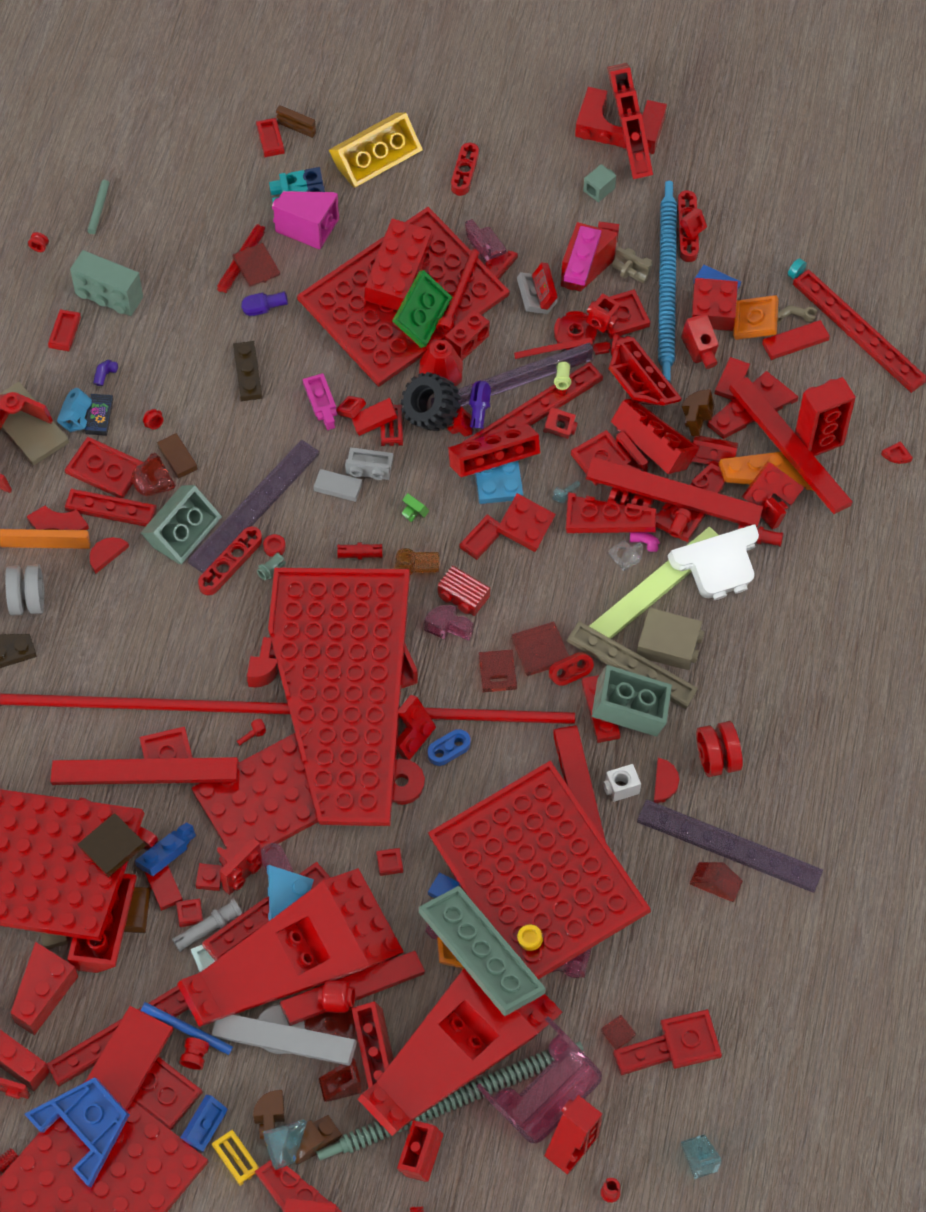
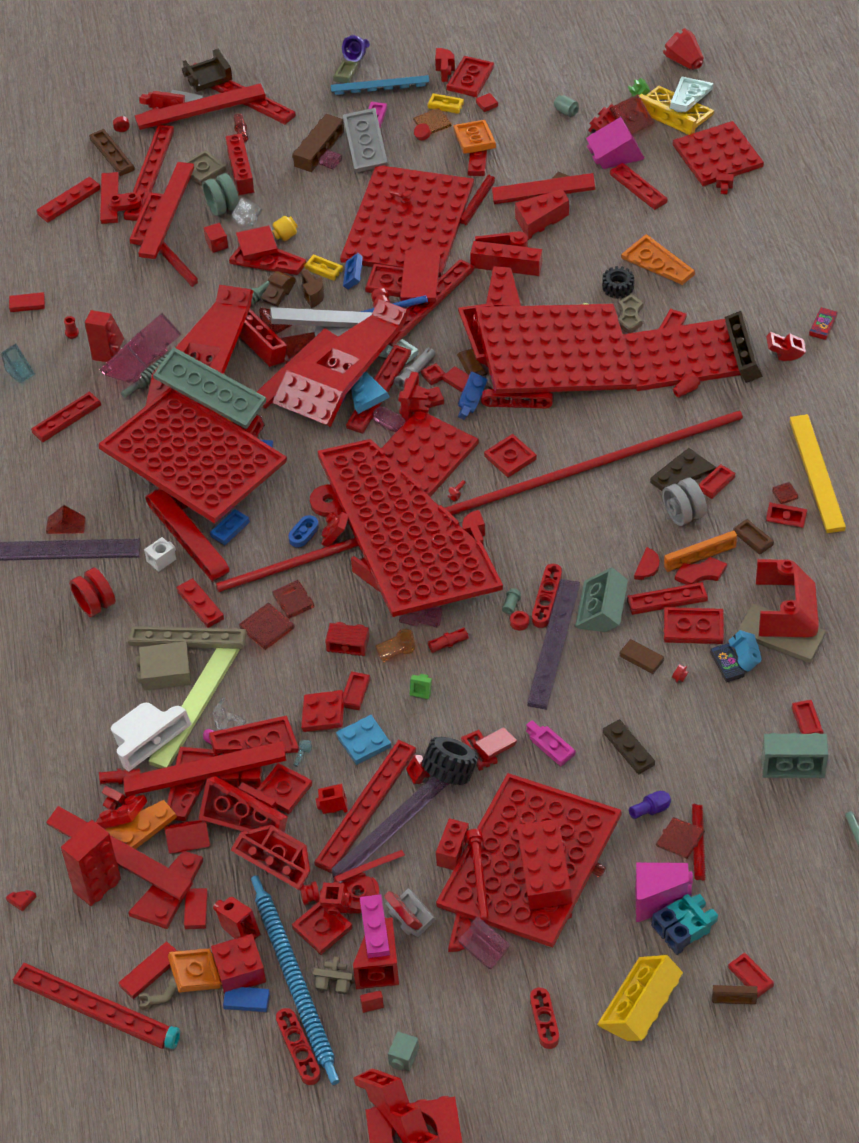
camera: 160 degrees right, 10 degrees down
blue wing [25,1077,130,1187] -> none
red tile [50,757,239,785] -> none
dark brown tile [78,813,146,877] -> none
dark purple arm [93,360,118,386] -> none
clear red hair [131,452,176,496] -> none
clear light blue slope [263,1119,307,1170] -> none
light grey tile [313,469,362,502] -> none
red head [318,980,356,1013] -> none
red tile [336,396,366,418] -> none
light grey bracket [345,447,394,480] -> none
red tile [376,848,403,876] -> none
green tile [392,270,452,348] -> none
red brick [397,1120,444,1182] -> none
red cone [419,340,463,386] -> none
clear pink brick [424,605,473,641] -> none
red brick [448,424,540,477] -> none
dark purple arm [469,380,491,429] -> none
yellow tile [517,925,543,951] -> none
red plate [549,652,594,686] -> none
yellowish green pin [554,362,571,390] -> none
sand green brick [591,665,672,737] -> none
clear red tile [601,1015,636,1050] -> none
red tile [654,758,679,803] -> none
red tile [660,1009,722,1069] -> none
red pin [668,508,691,538] -> none
red tile [679,208,707,238] -> none
reddish brown brick [682,389,715,436] -> none

